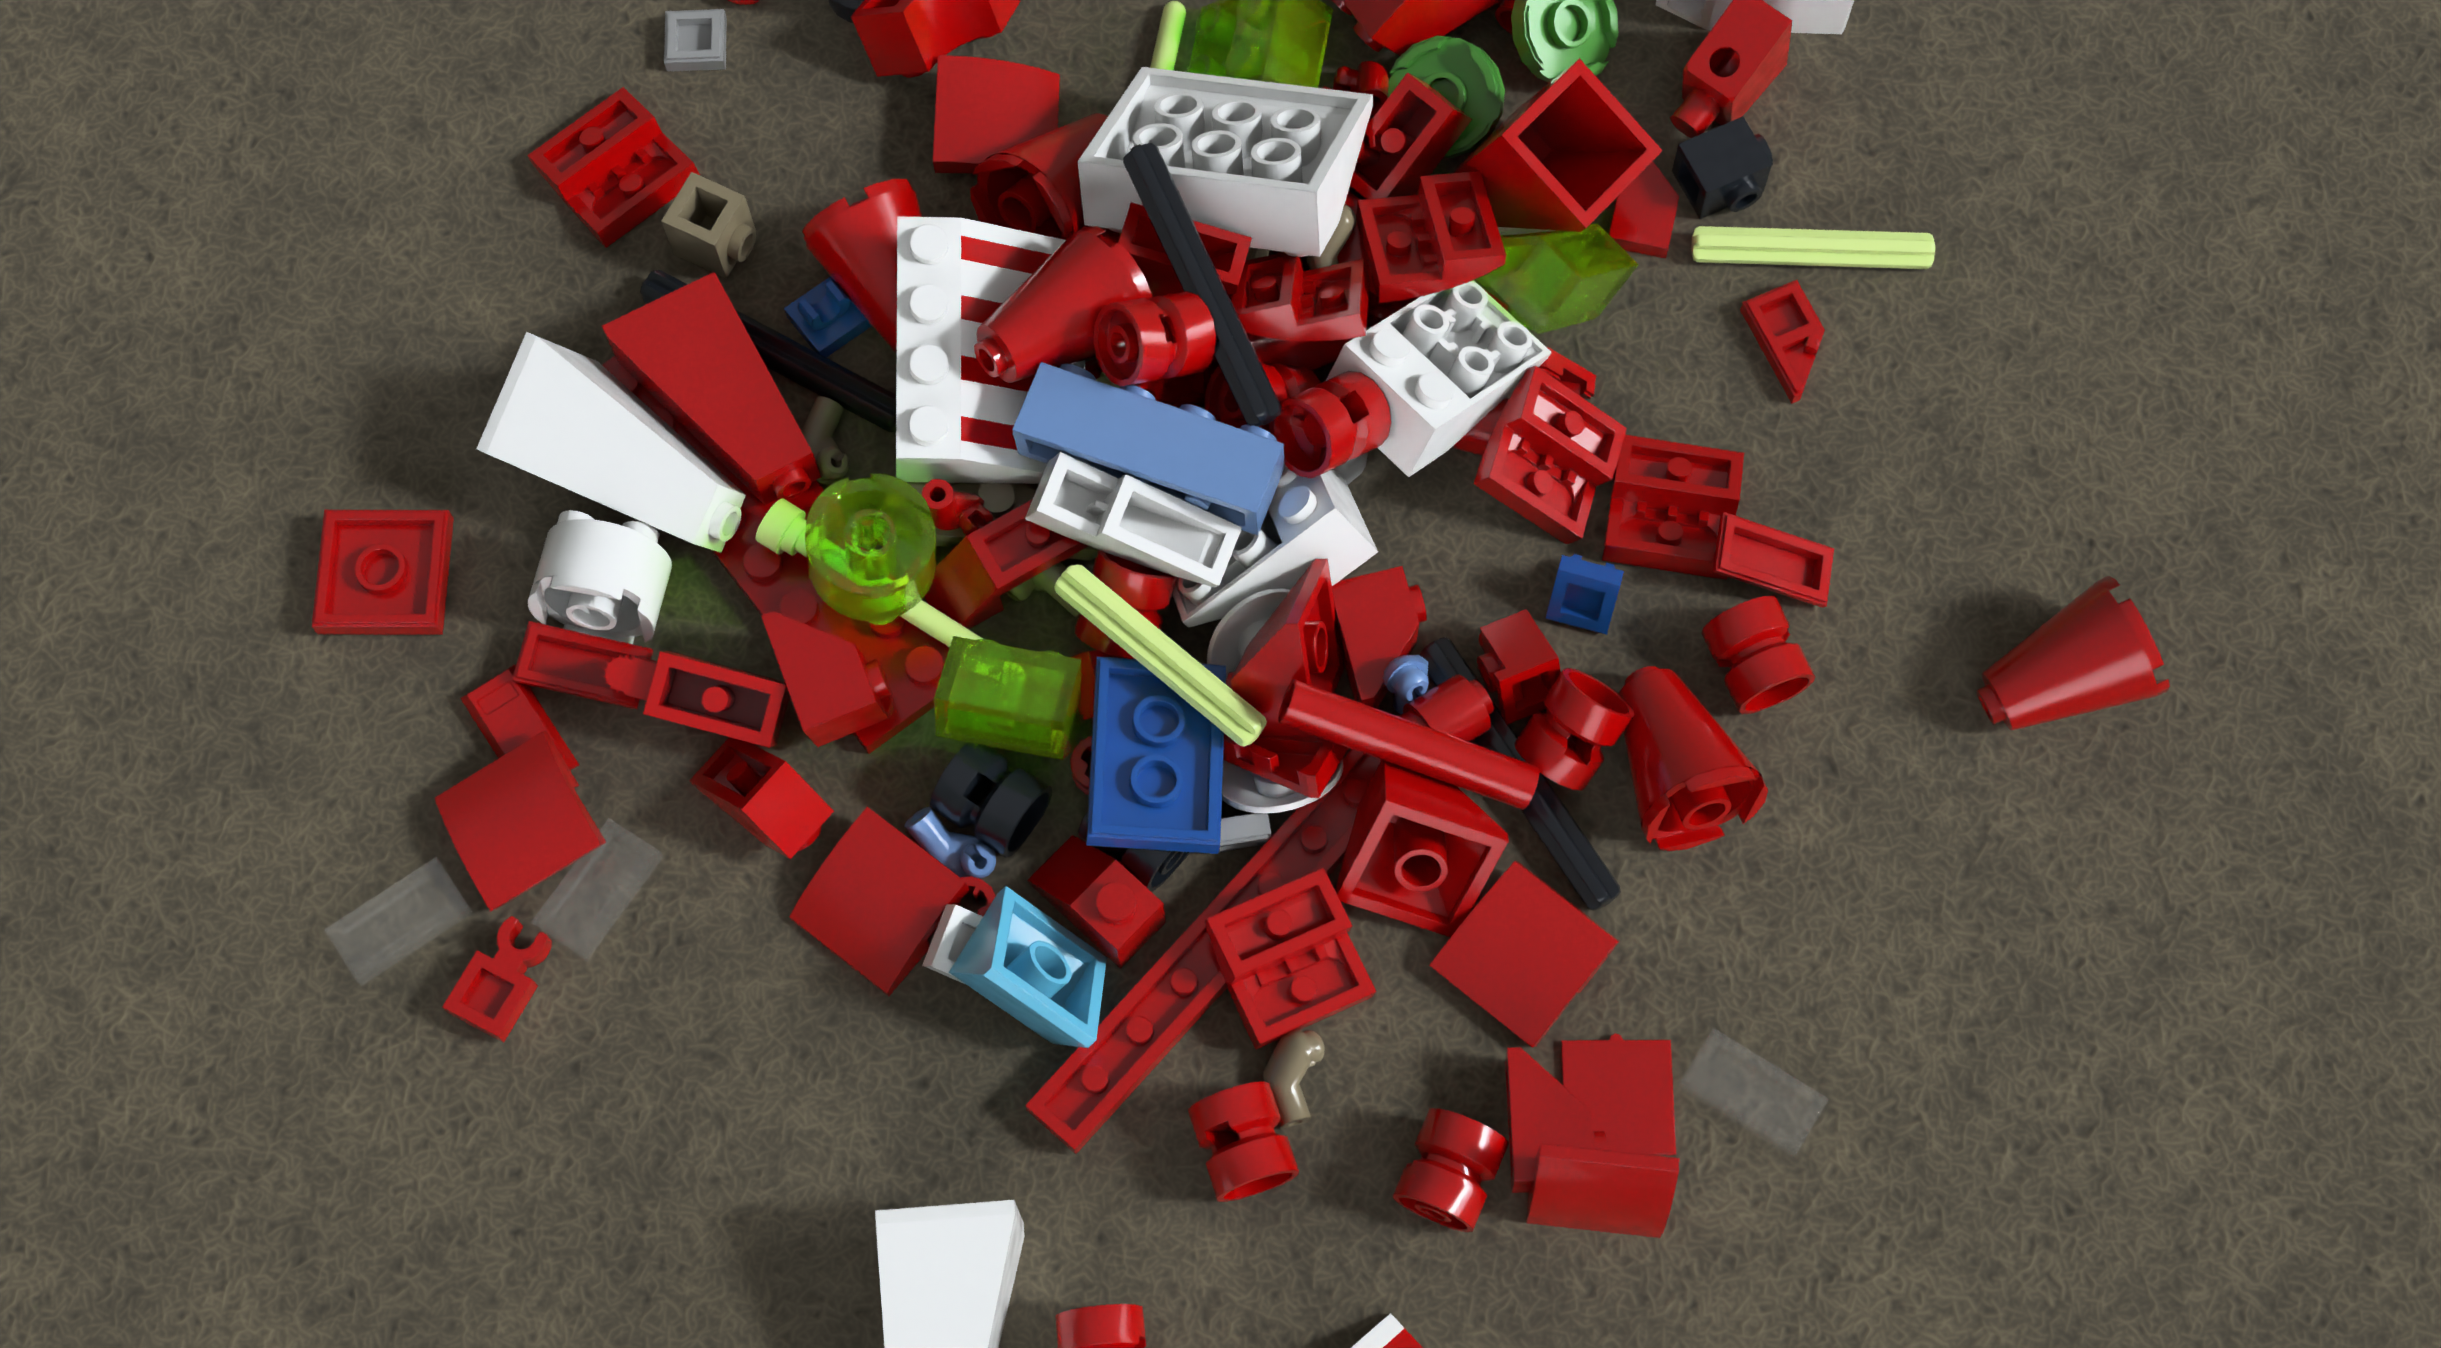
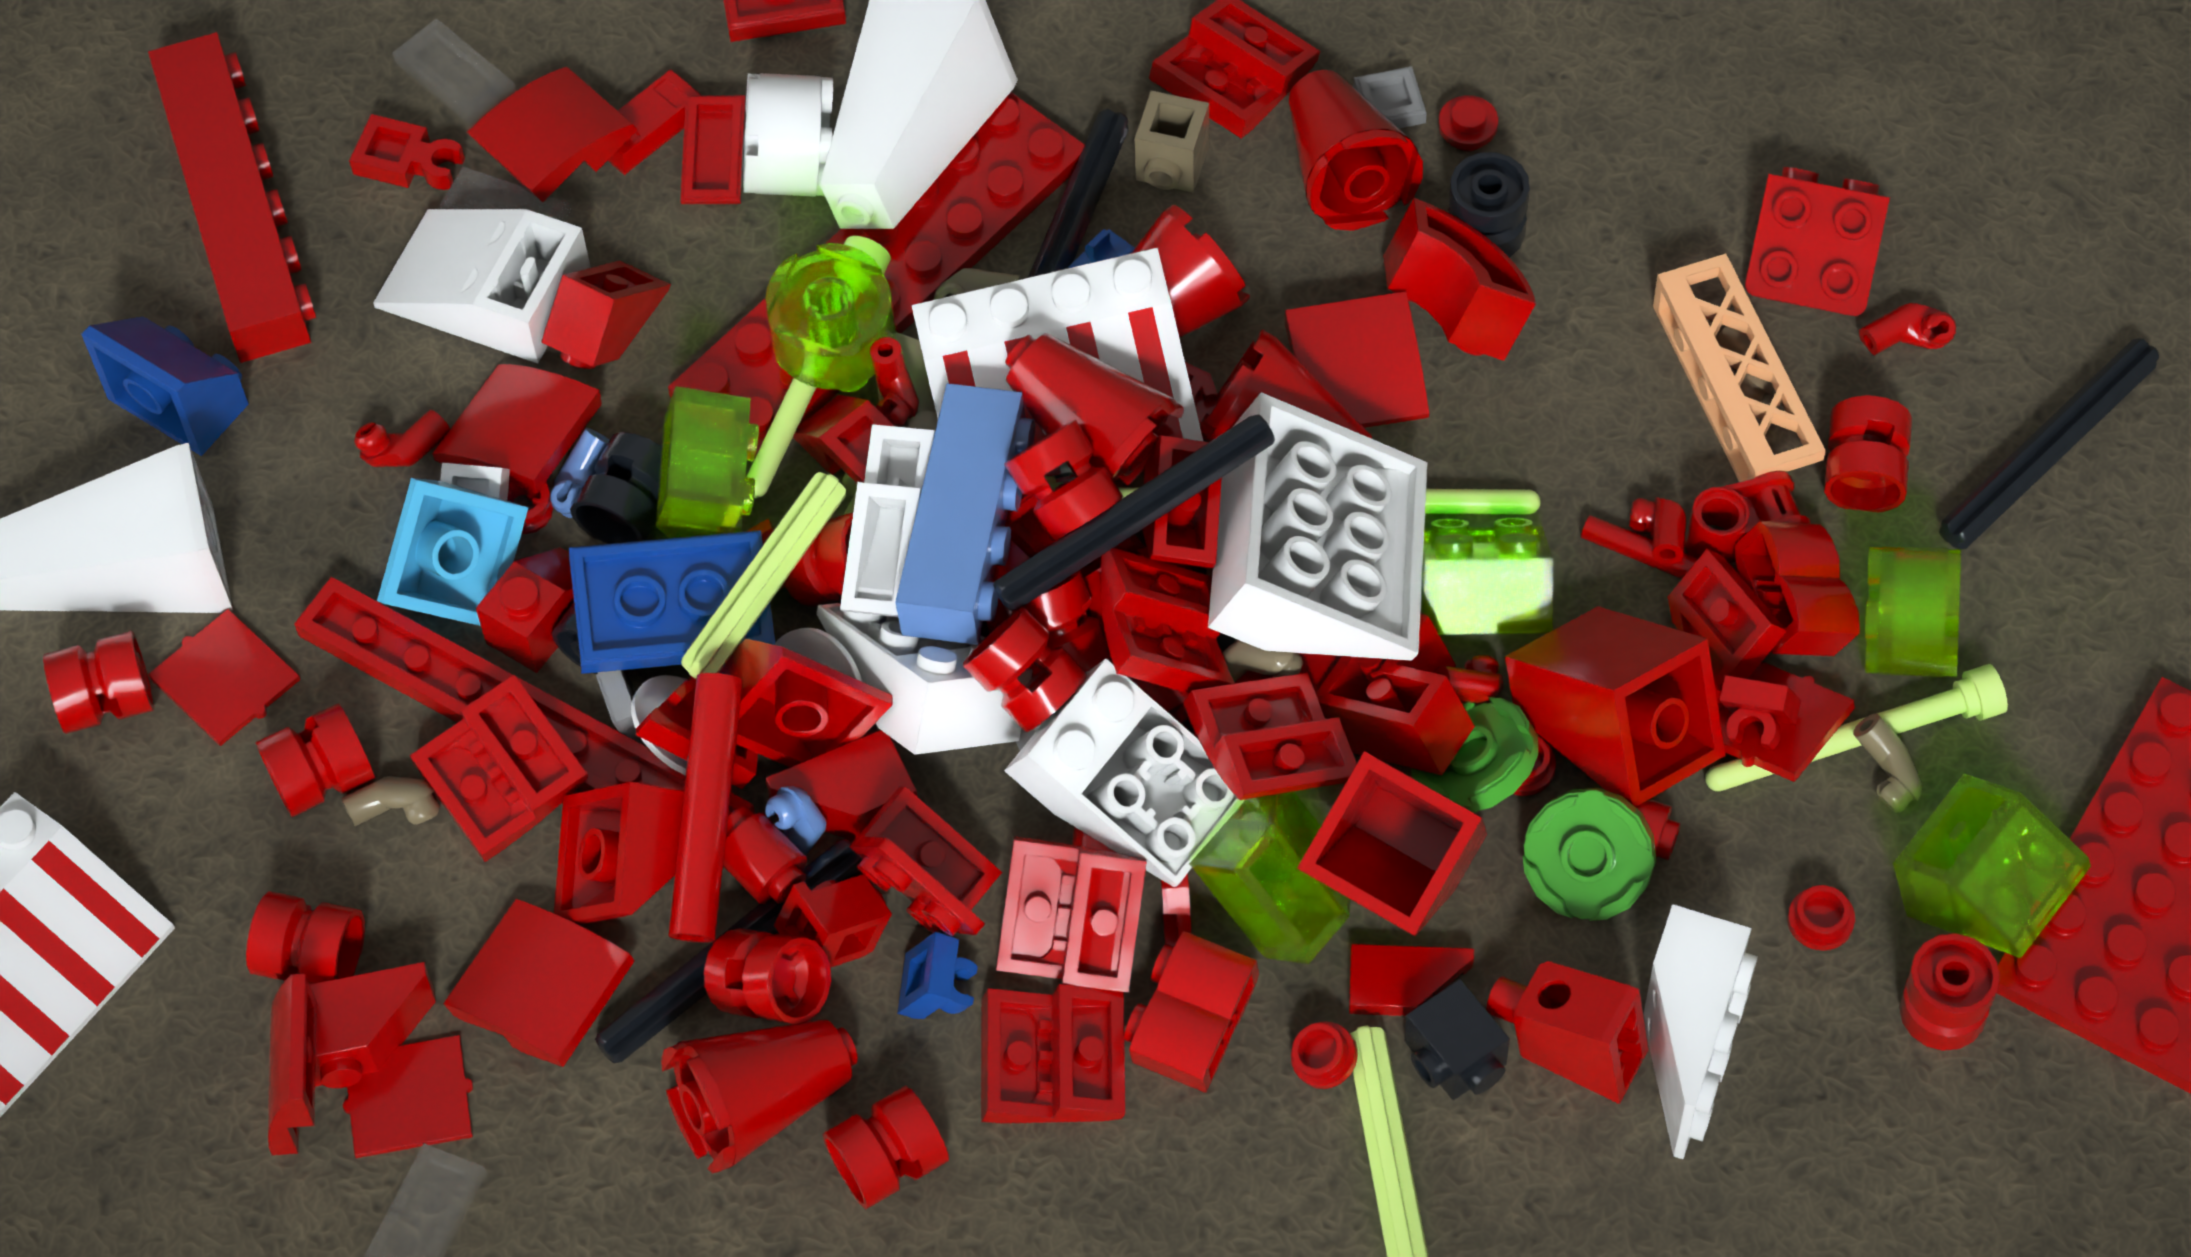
camera: 80 degrees right, 10 degrees down
red slope [602,272,821,505] -> none
red hinge [603,651,790,748] -> none
red slope [761,611,891,747] -> none
red tile [1712,512,1834,608] -> none
red tile [1740,280,1825,404] -> none
none -> blue slope [81,316,249,456]
none -> red brick [148,32,316,363]
none -> red piece [148,609,301,746]
none -> red arm [354,410,450,467]
none -> white slope [373,209,591,364]
none -> red bracket [849,786,1002,936]
none -> red brick [1124,931,1259,1093]
none -> red cone [1289,70,1423,231]
none -> red plate [1291,1021,1358,1089]

